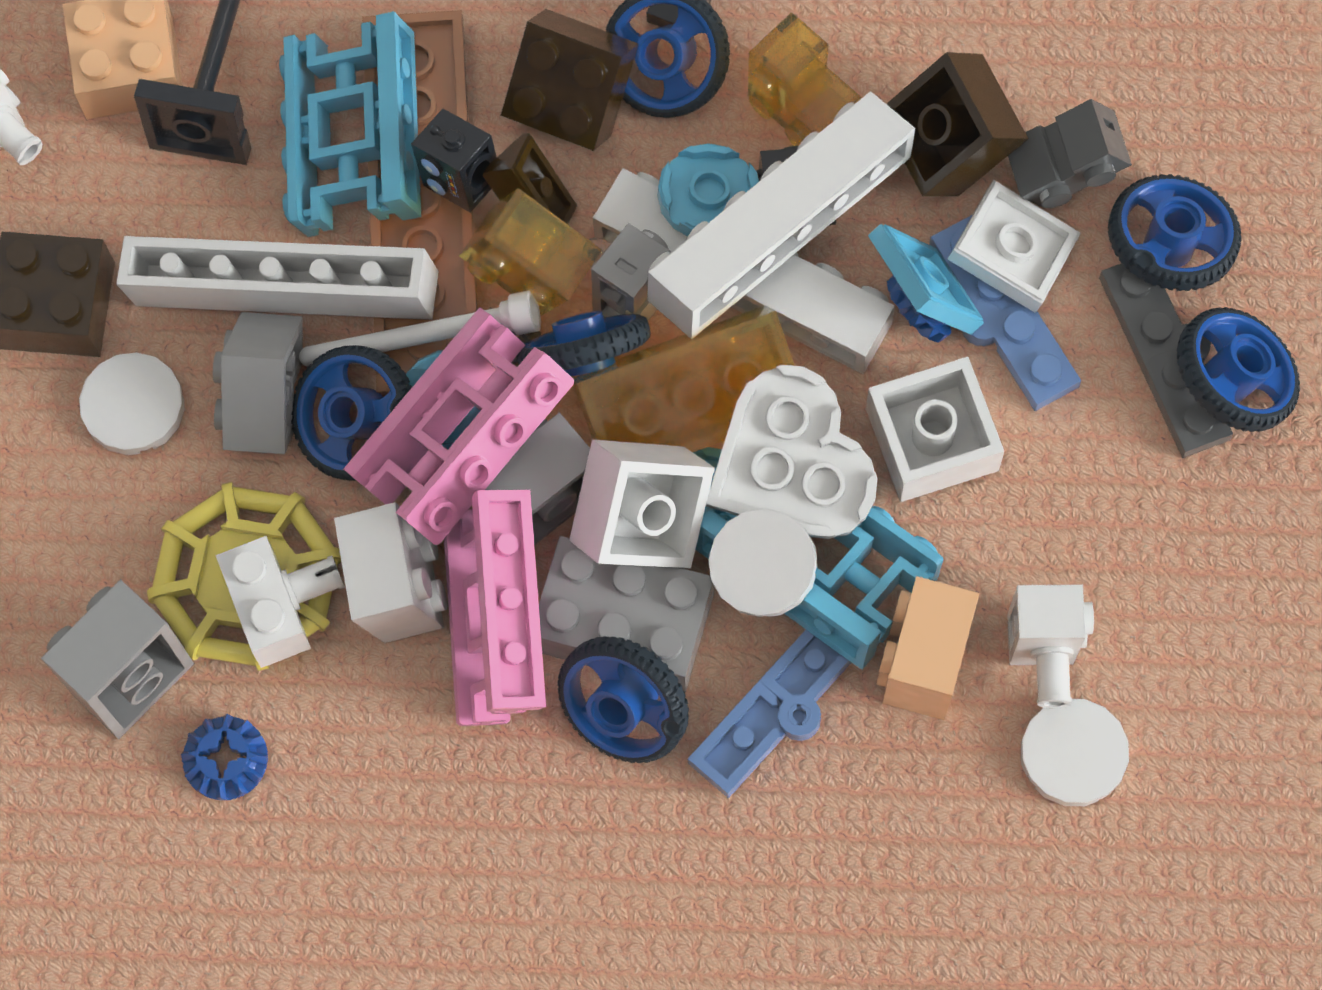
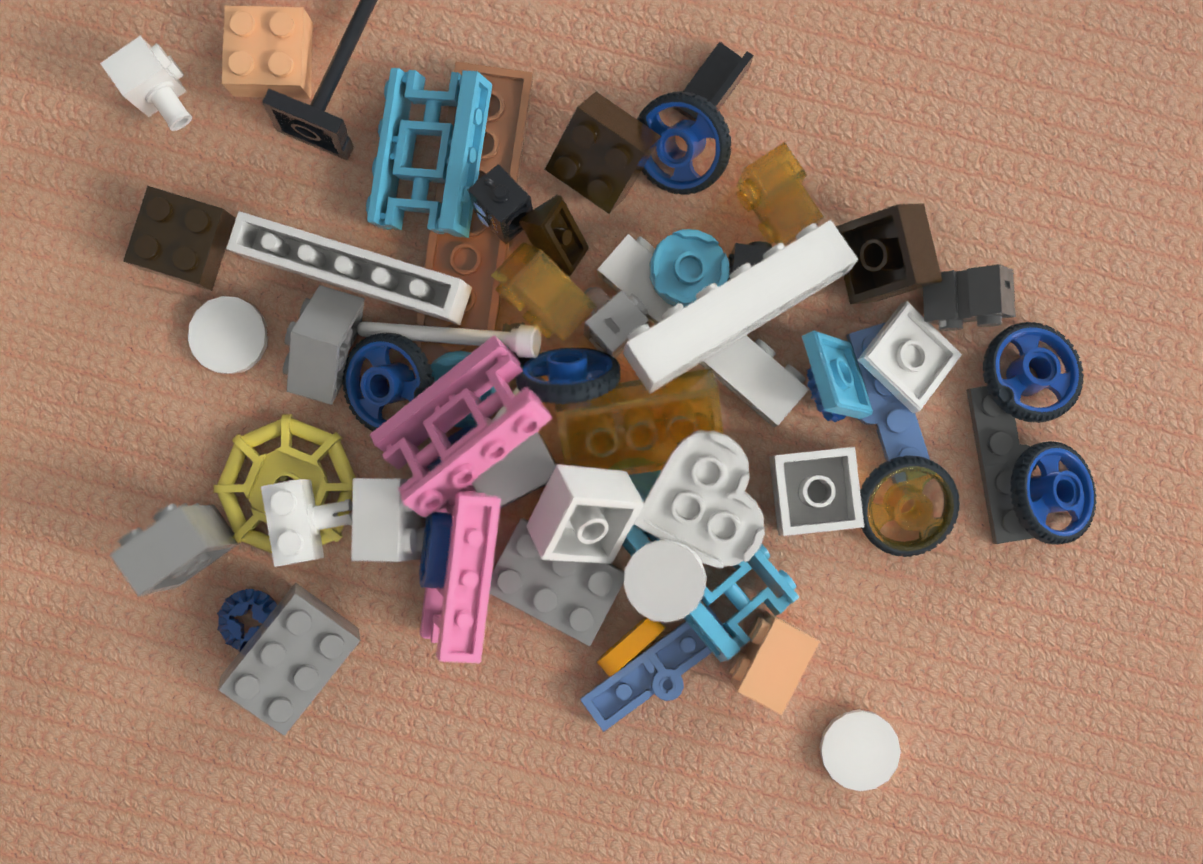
camera: 15 degrees right, 15 degrees up
blue wheel [557,636,689,763] -> none
white brick [1007,585,1094,708] -> none
none -> light grey brick [218,583,361,736]
none -> blue beam [419,512,452,589]
none -> light orange beam [596,617,665,677]
none -> clear yellow wheel [860,455,960,557]

